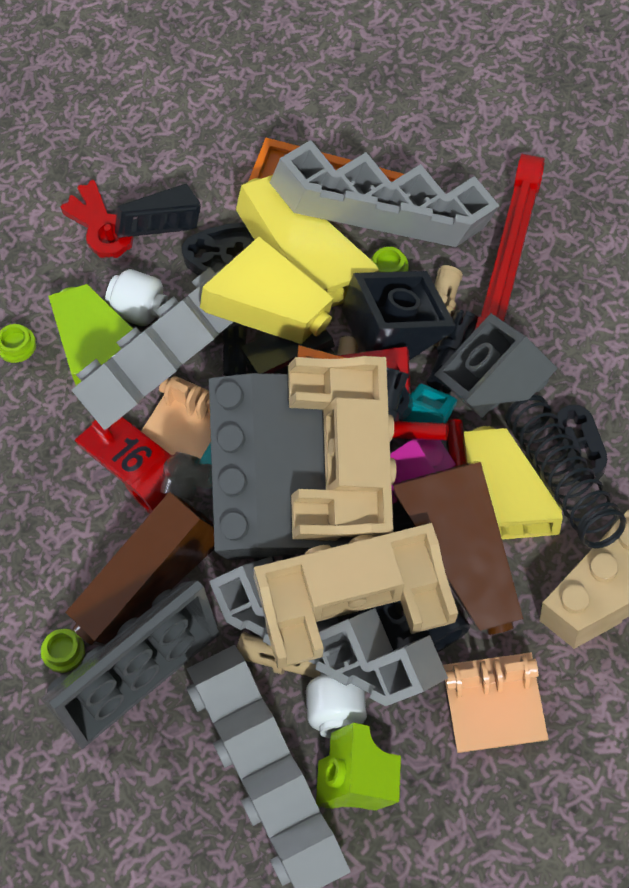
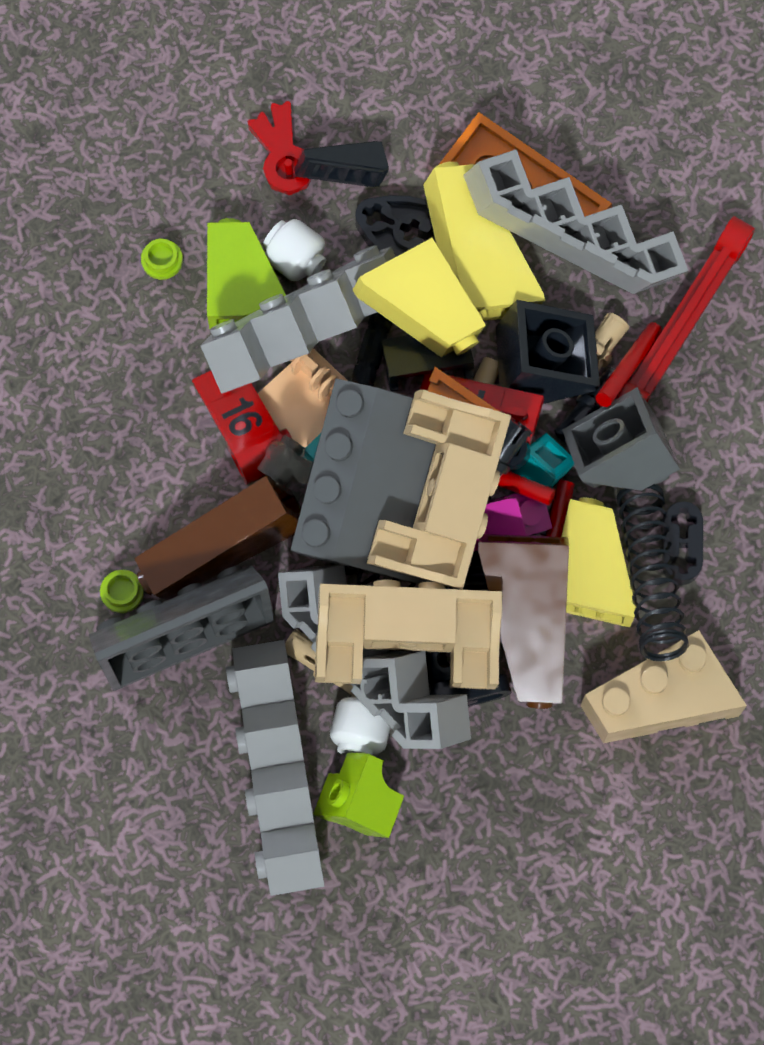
camera: 10 degrees right, 10 degrees up
lime plate [371,247,409,272] -> none
light nougat hinge [443,652,548,753] -> none
none -> red bar [595,322,662,407]

